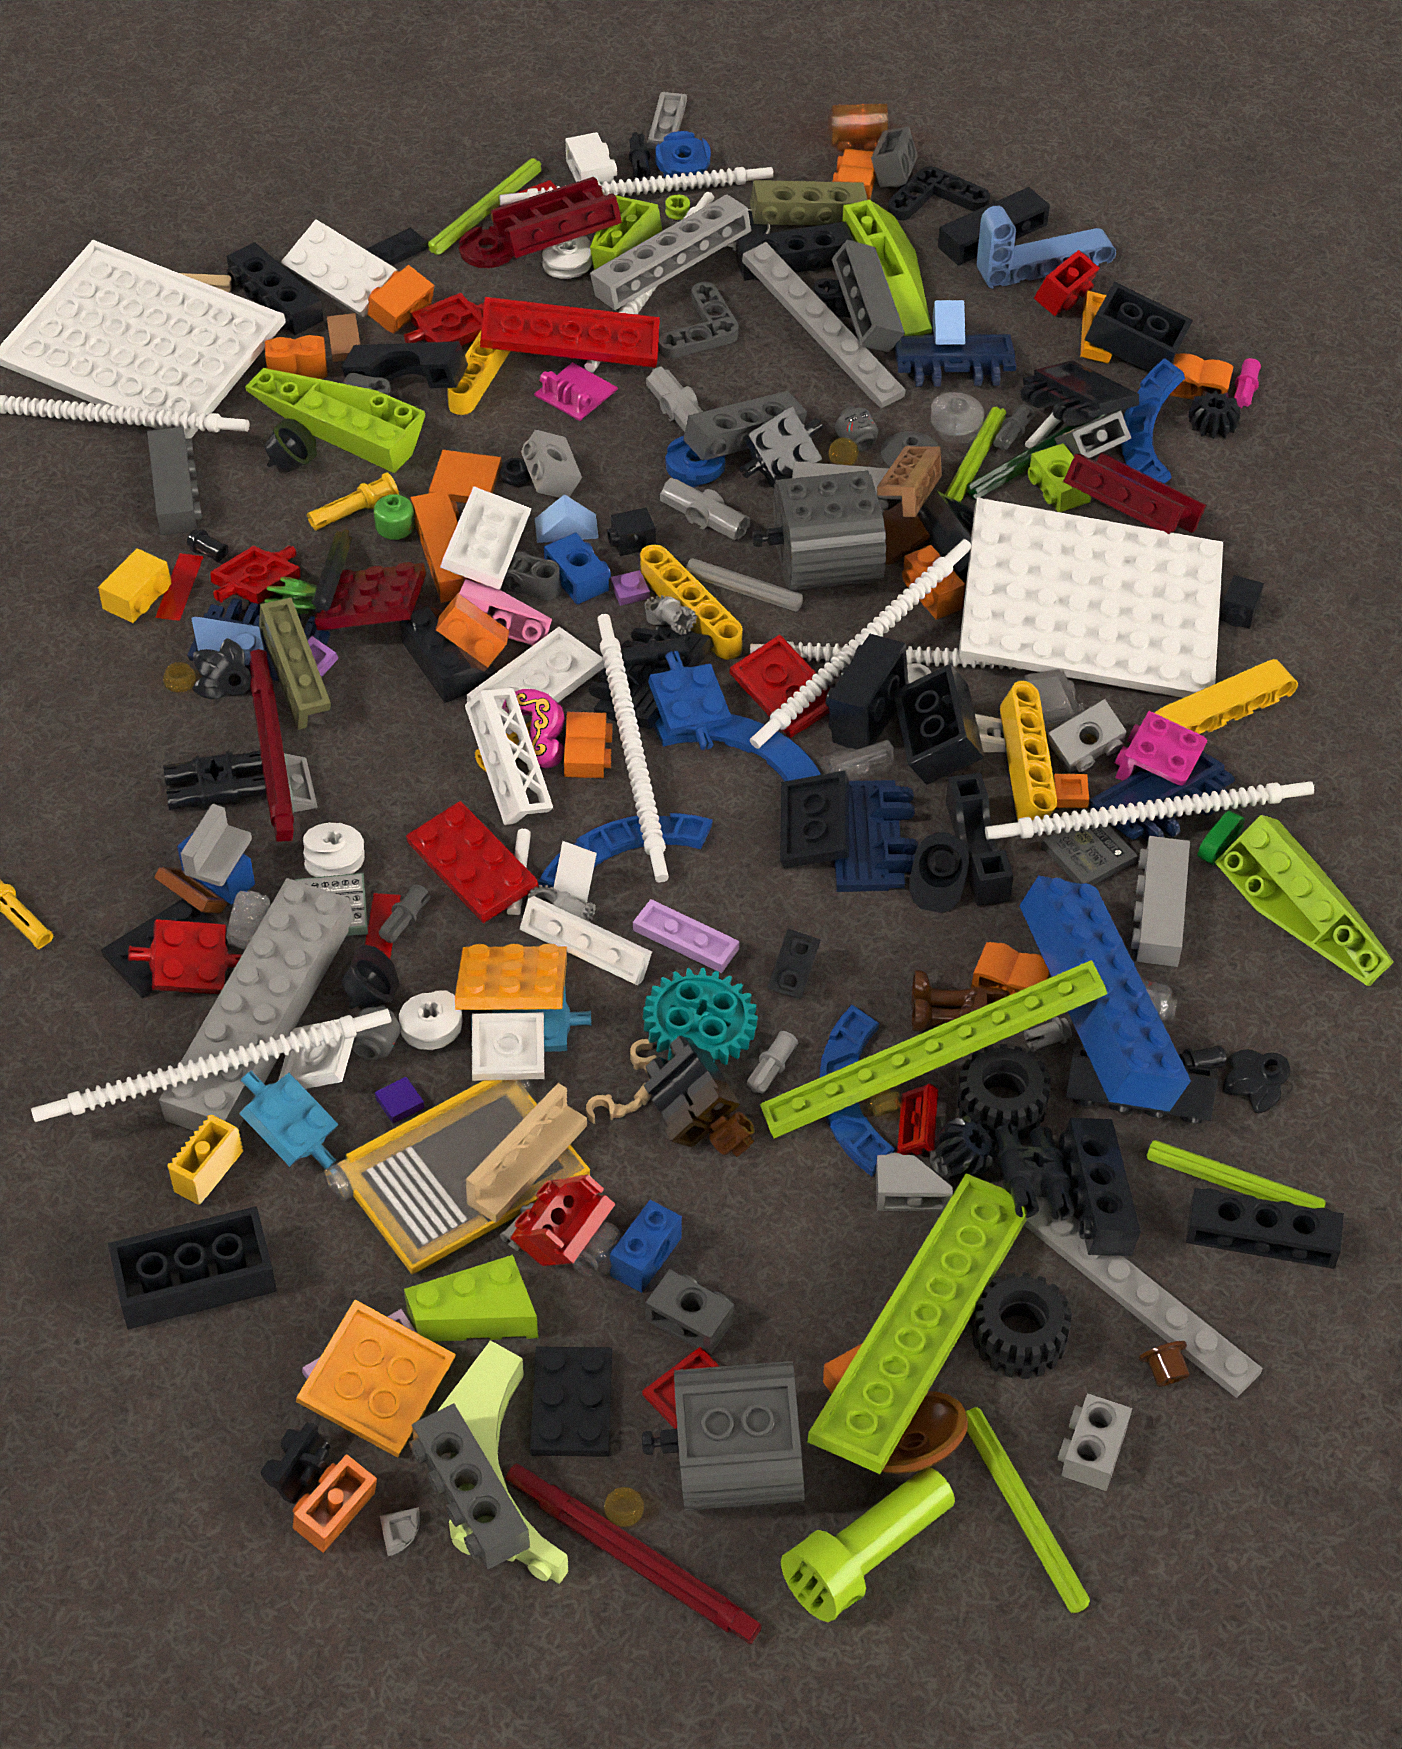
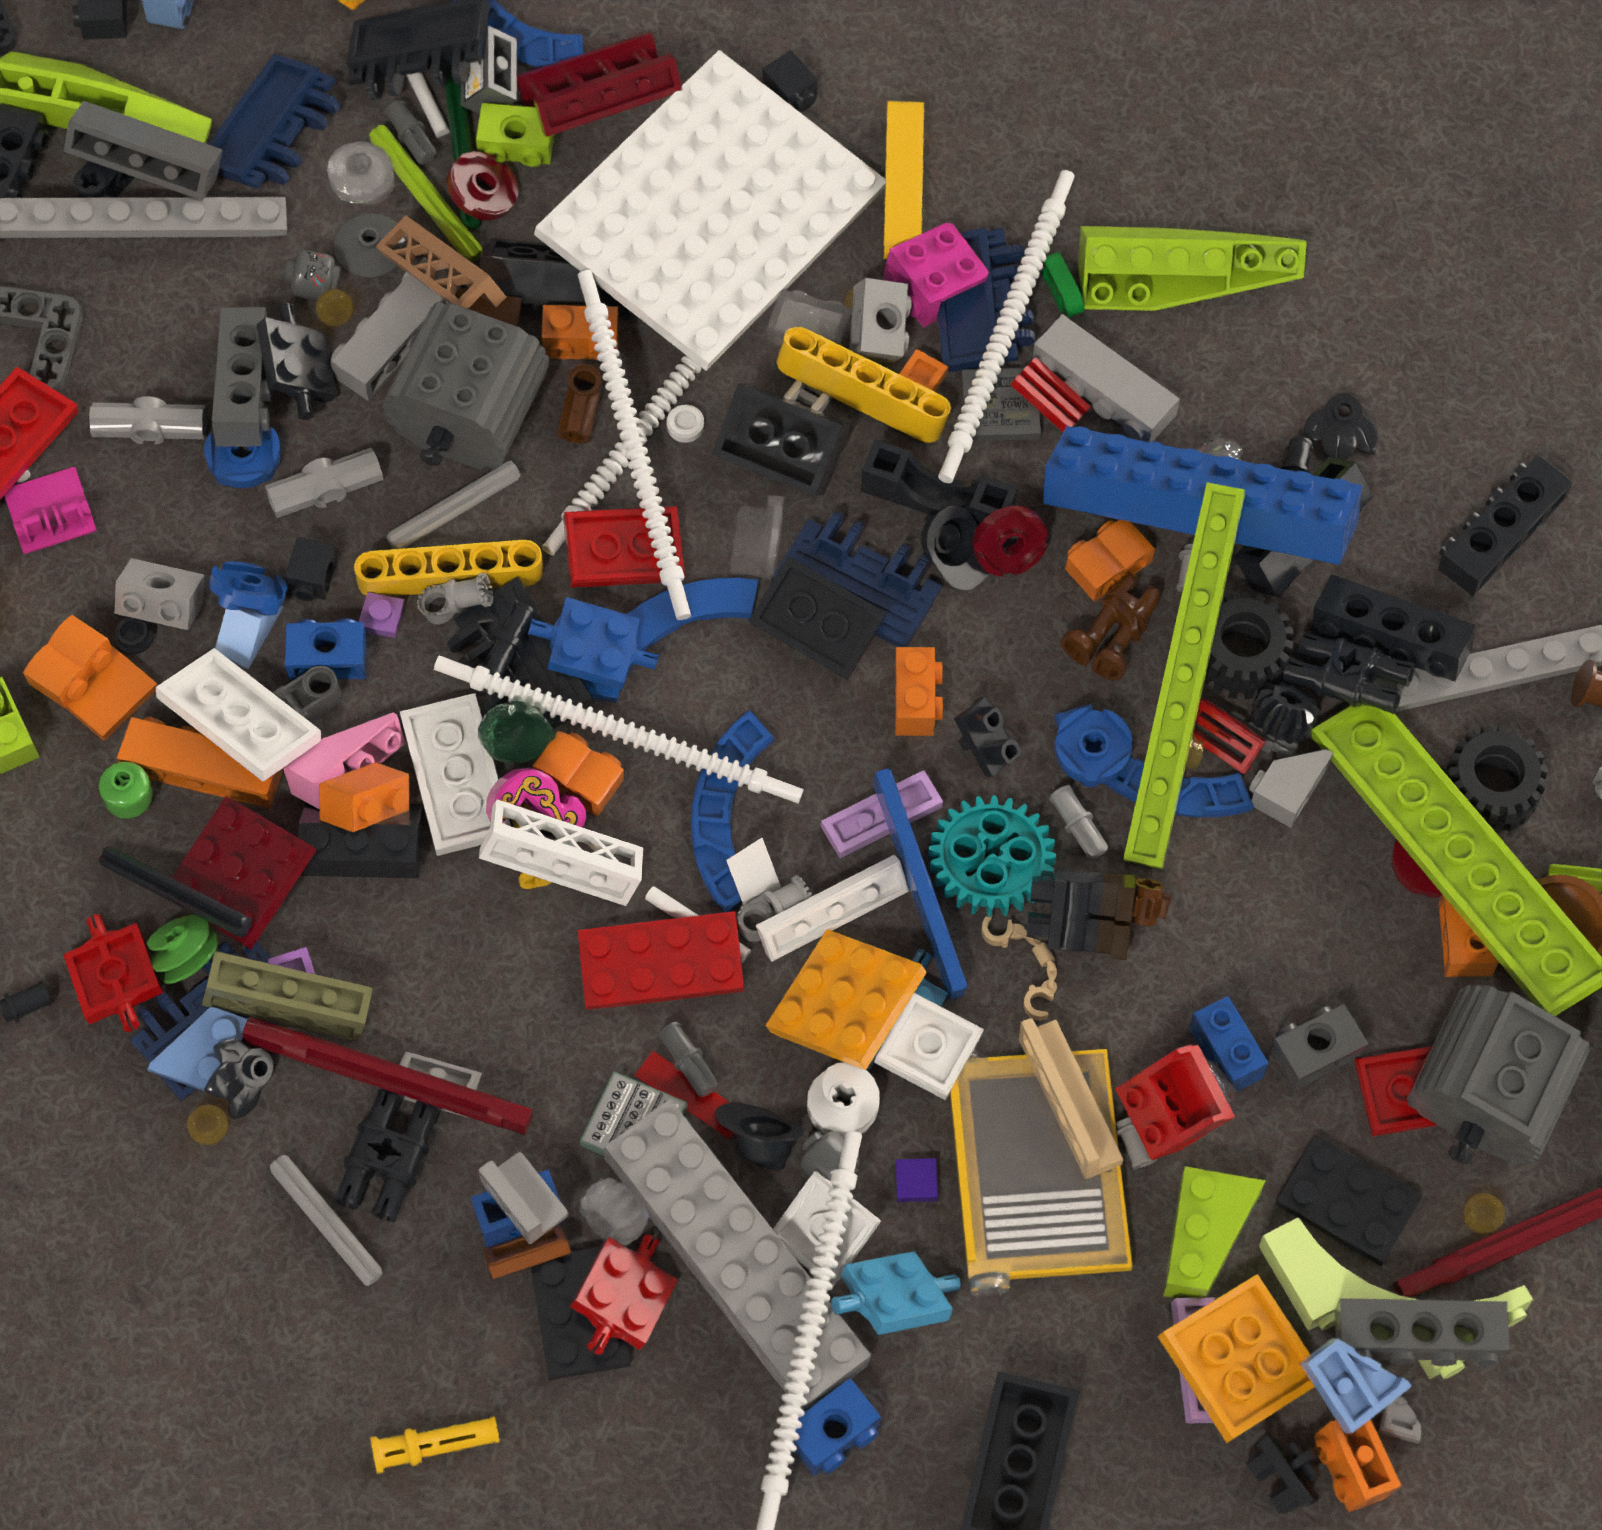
camera: 60 degrees left, 15 degrees up
yellow brick [98,548,171,623] -> none
red piece [155,553,204,621] -> none
yellow brick [168,1115,244,1205] -> none
white piece [303,822,365,877] -> none
yellow pin [307,472,399,531] -> none
black brick [826,633,909,754] -> none
light blue slope [932,300,965,345] -> none
lime axle [1147,1140,1325,1208] -> none
none -> orange brick [23,615,113,708]
none -> blue plate [208,561,287,615]
none -> light grey axle [270,1155,383,1286]
none -> dark red tile [446,151,519,221]
none -> clear green hair [477,700,556,764]
none -> reddish brown piece [557,364,602,444]
none -> blue brick [793,1378,881,1476]
none -> blue tile [873,768,968,1000]
none -> orange brick [895,647,943,736]
none -> dark red tile [972,506,1048,577]
none -> red tile [1010,357,1091,432]
none -> blue plate [1054,708,1132,787]
none -> medium blue wing [1300,1339,1412,1433]

